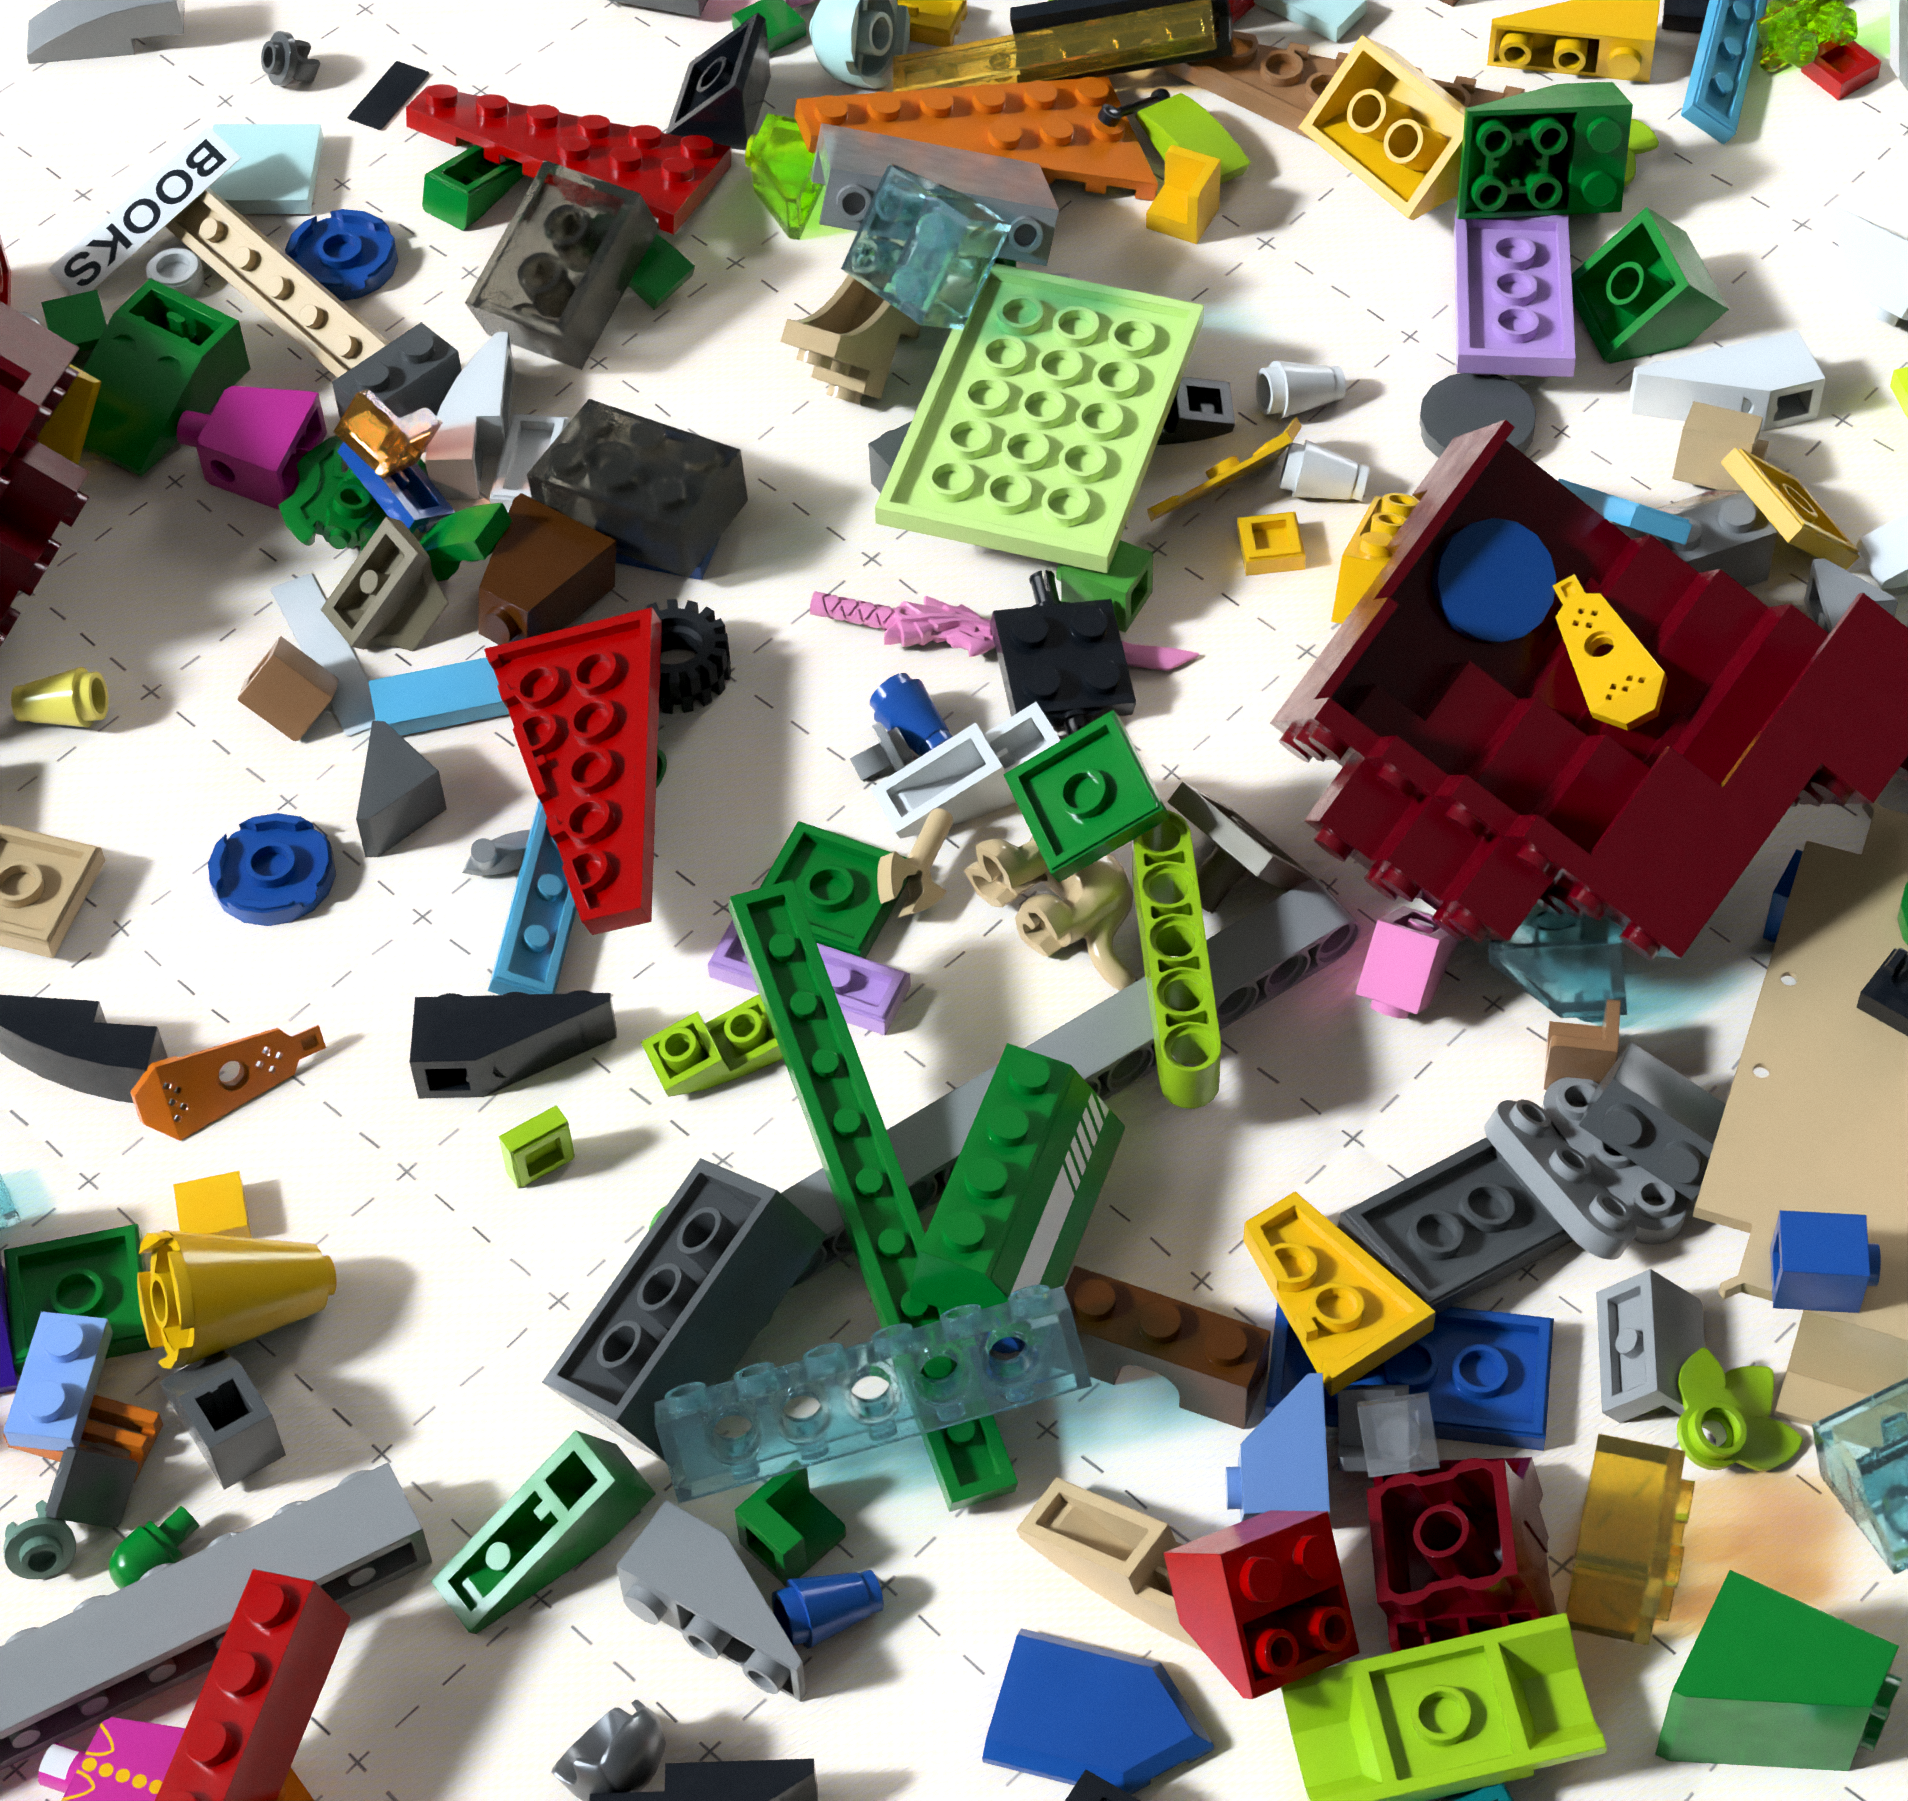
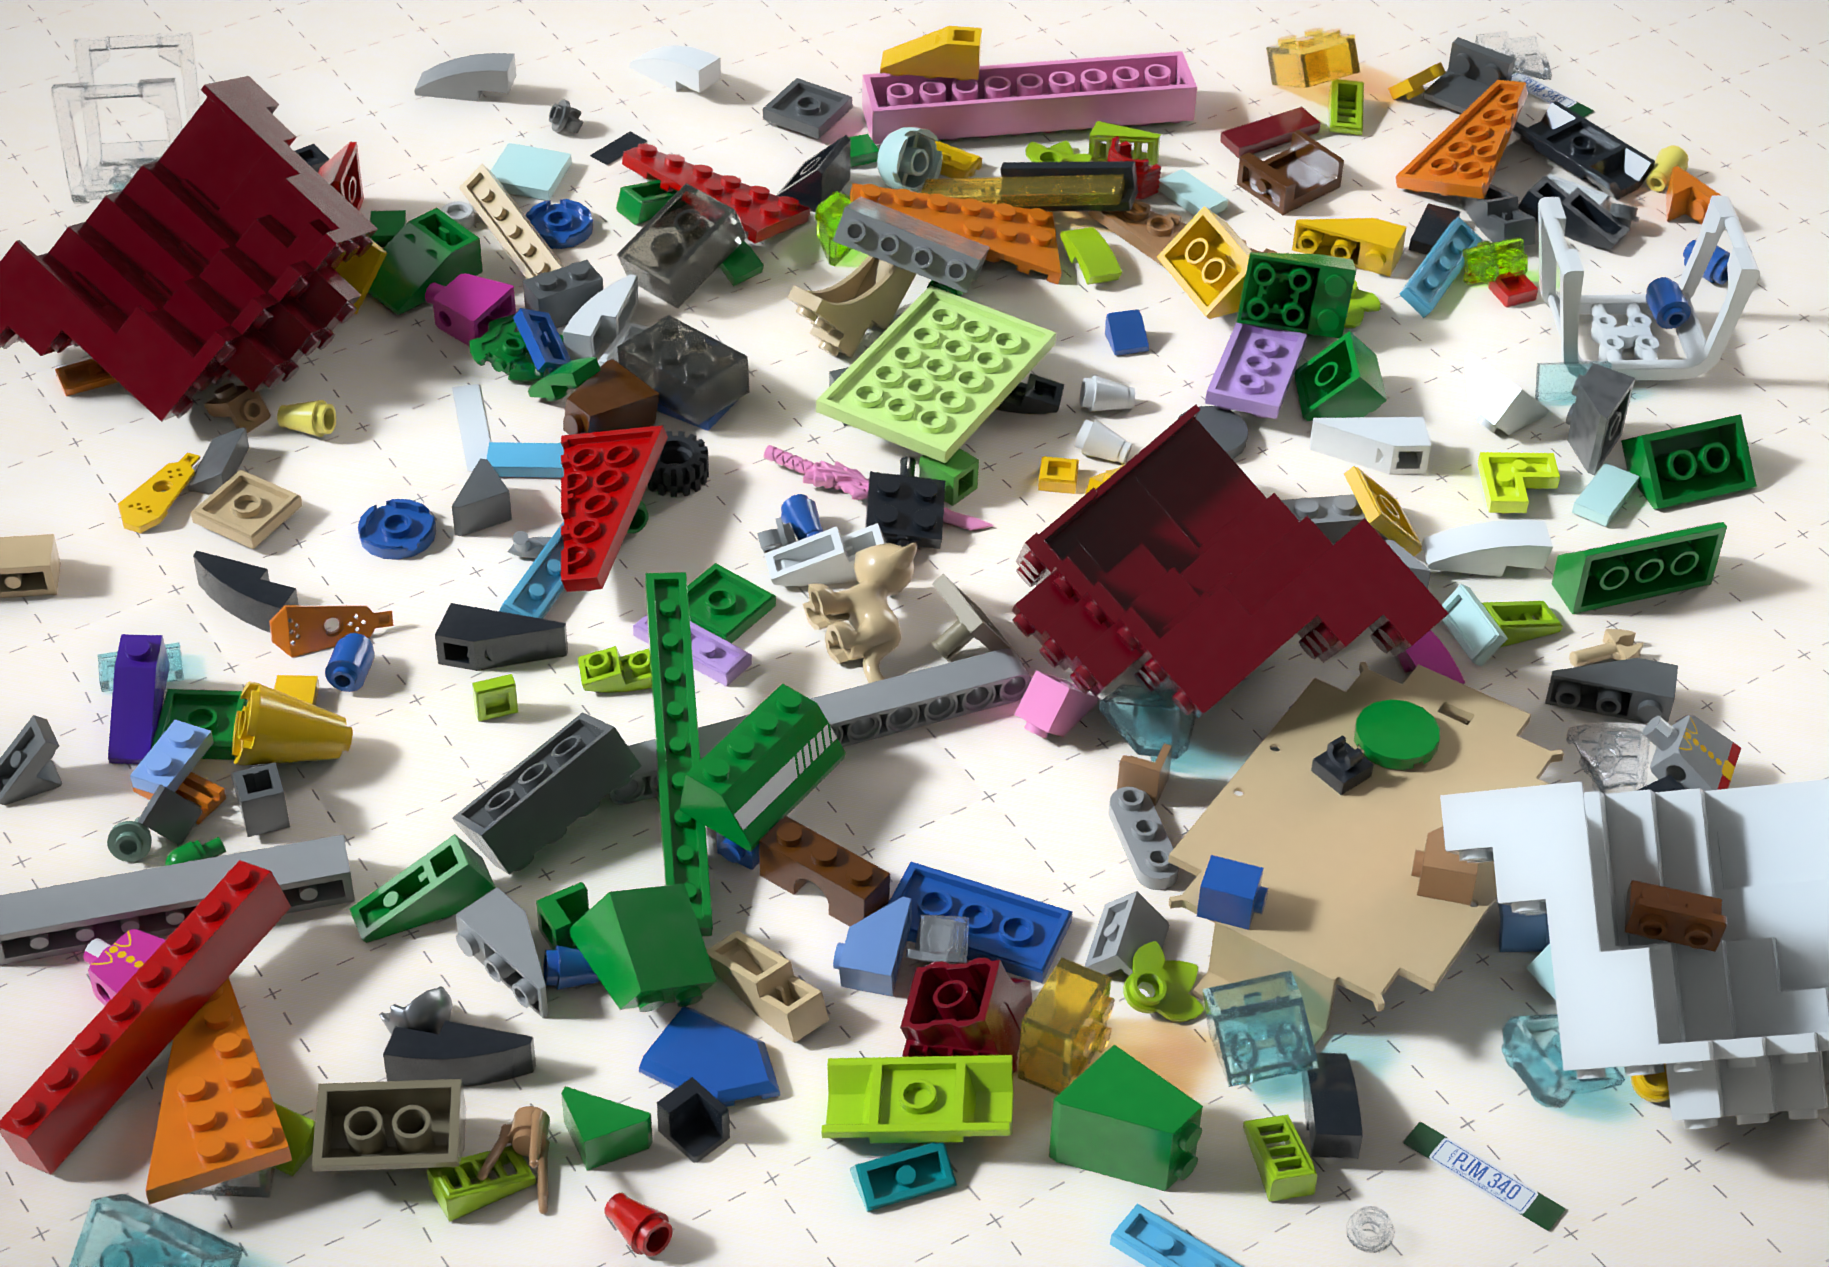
camera: 10 degrees right, 10 degrees down
white sticker [48,126,241,295] -> none
medium nougat panel [237,636,339,741] -> none
dark tan slope [320,517,449,652] -> none
clear orange panel [333,389,443,479] -> none
clear light blue brick [654,1285,1092,1504] -> none
clear light blue slope [841,164,1012,329] -> none
tan bar [877,808,953,918] -> none
green tile [1003,710,1170,883] -> none
black hinge [1098,88,1171,127] -> none
lime beam [1132,810,1221,1109] -> none
yellow panel [1146,145,1221,244] -> none
yellow piece [1147,416,1302,522] -> none
red slope [1164,1510,1360,1699] -> none
yellow wing [1243,1191,1436,1397] -> none
dark grey tile [1337,1137,1574,1316] -> none
blue tile [1431,518,1557,645] -> none
light grey plate [1484,1099,1637,1260] -> none
yellow piece [1553,574,1668,731] -> none
medium azure tile [1558,478,1692,545] -> none
dark grey brick [1578,1042,1726,1201] -> none
tan brick [1672,401,1769,490] -> none
none -> blue brick [325,633,375,692]
none -> green slope [568,884,717,1012]
none -> blue slope [1105,309,1149,356]

